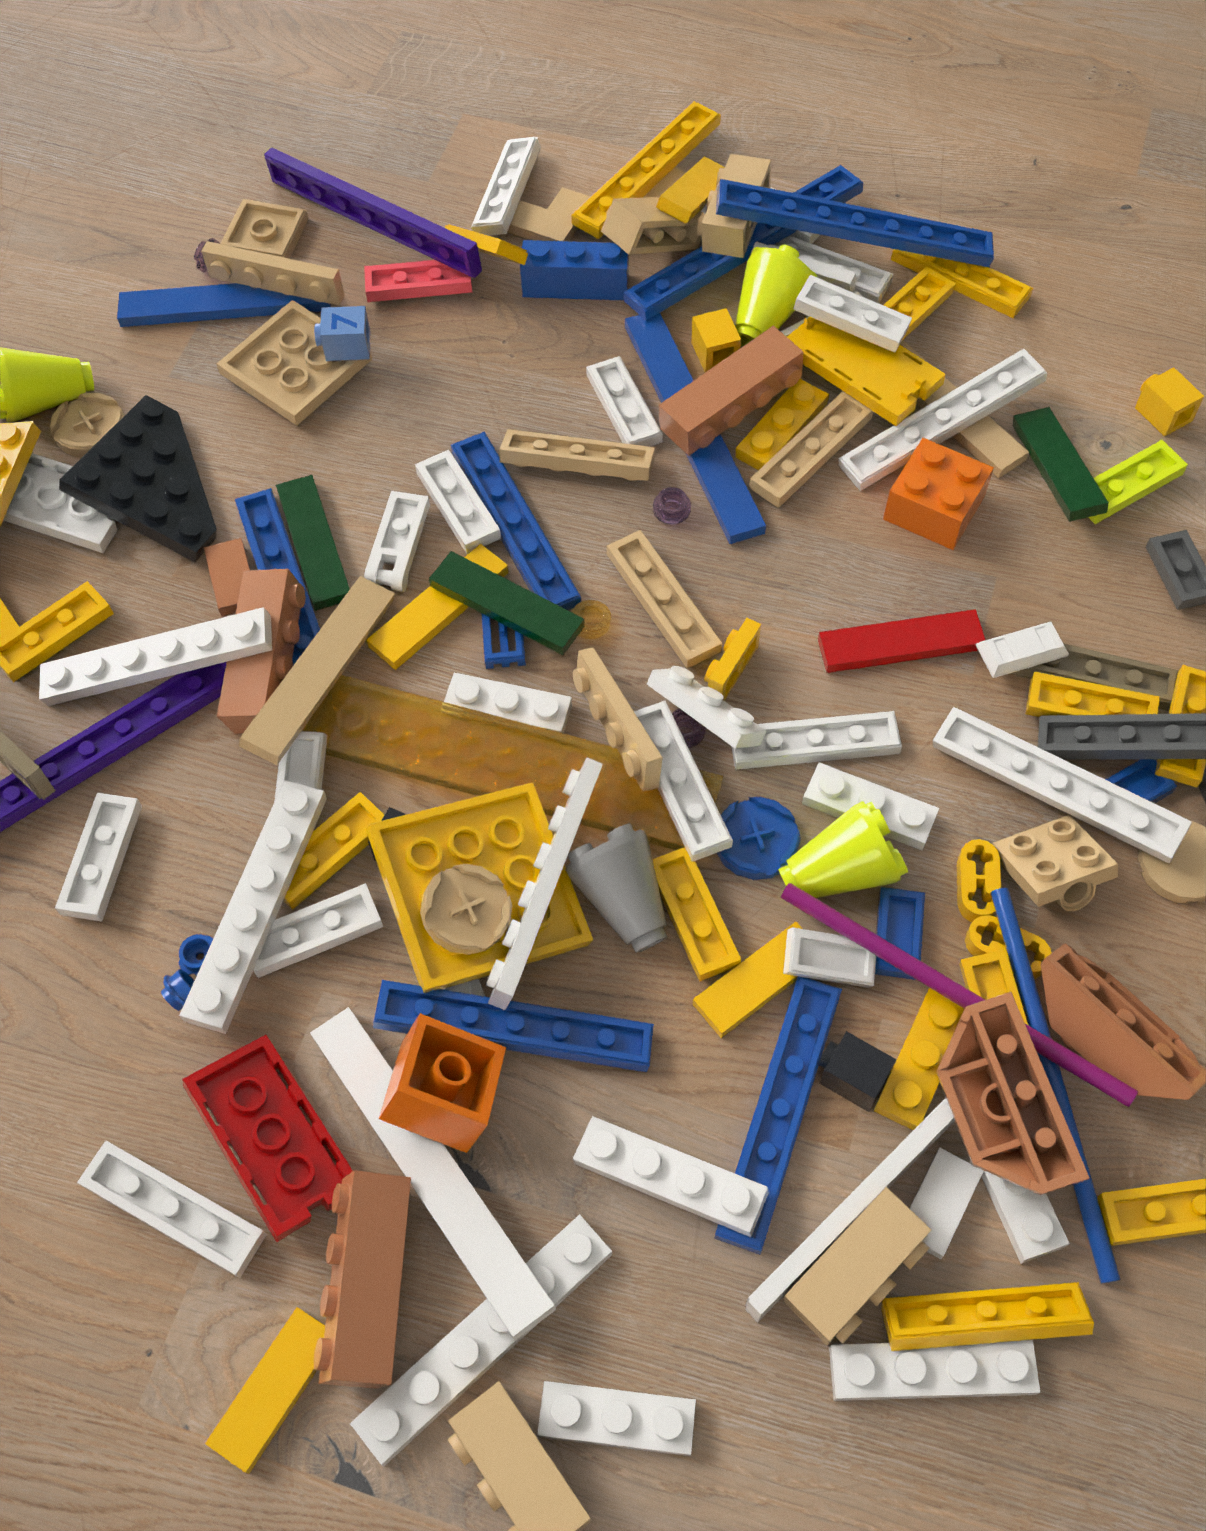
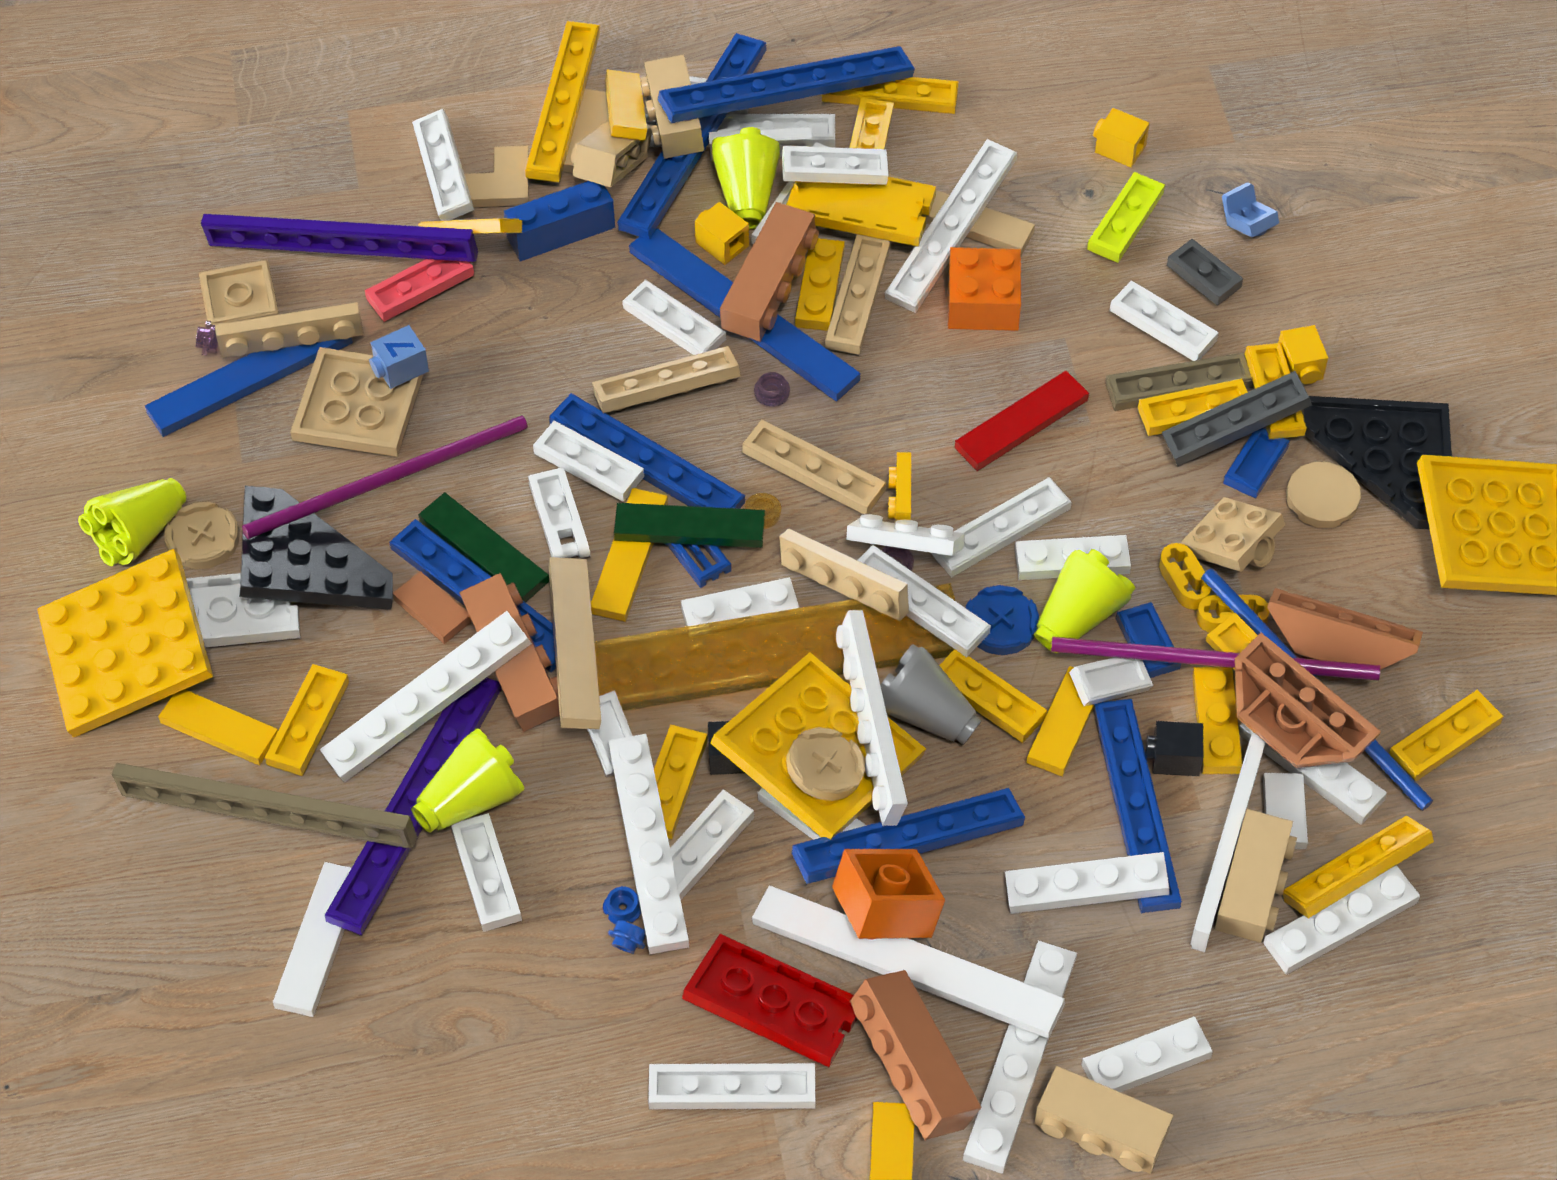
camera: 30 degrees left, 5 degrees down
white plate [933,707,1192,864] -> none
white tile [976,622,1069,678] -> none
dark green tile [1012,407,1109,522] -> none
none -> magenta piece [242,415,528,539]
none -> neon yellow cone [411,728,525,833]
none -> white plate [1110,280,1219,361]

